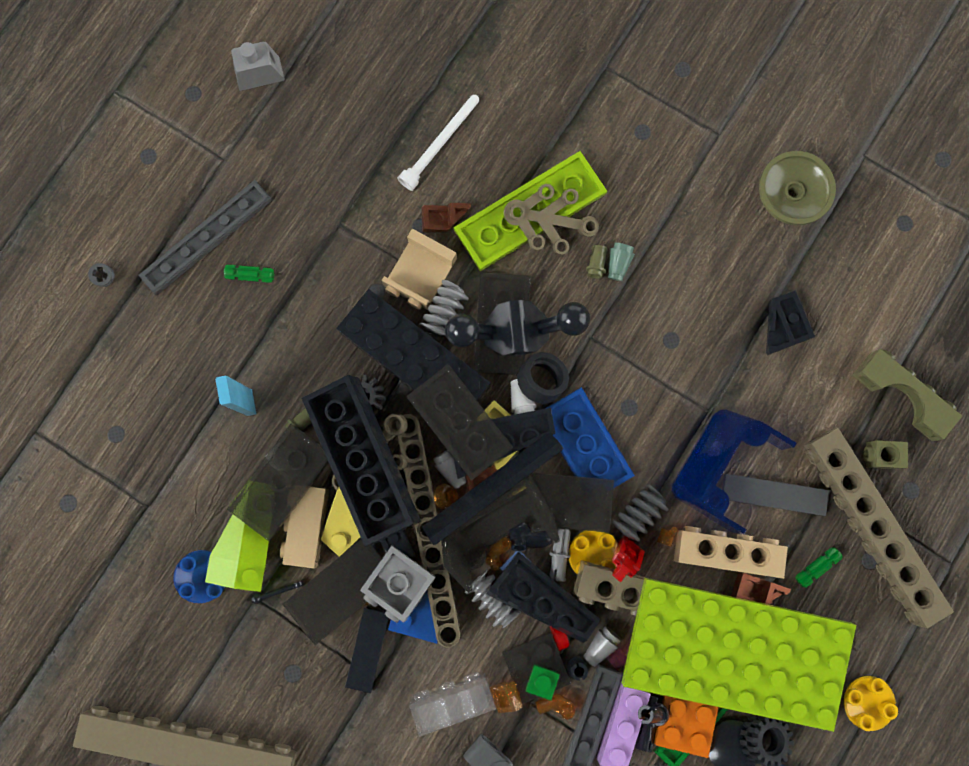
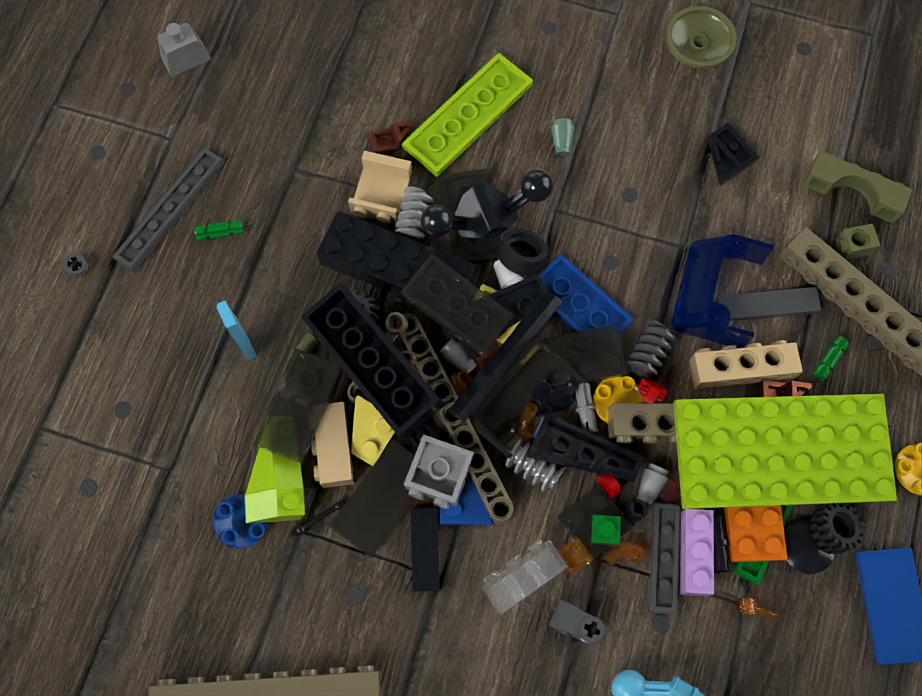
camera: 15 degrees left, 10 degrees down
white piece [397,95,479,191] -> none
dark tan plant [504,184,599,254] -> none
olive pin [586,245,608,279] -> none
black pin [638,703,669,726] -> none
clear orange hand [657,527,678,547] -> none

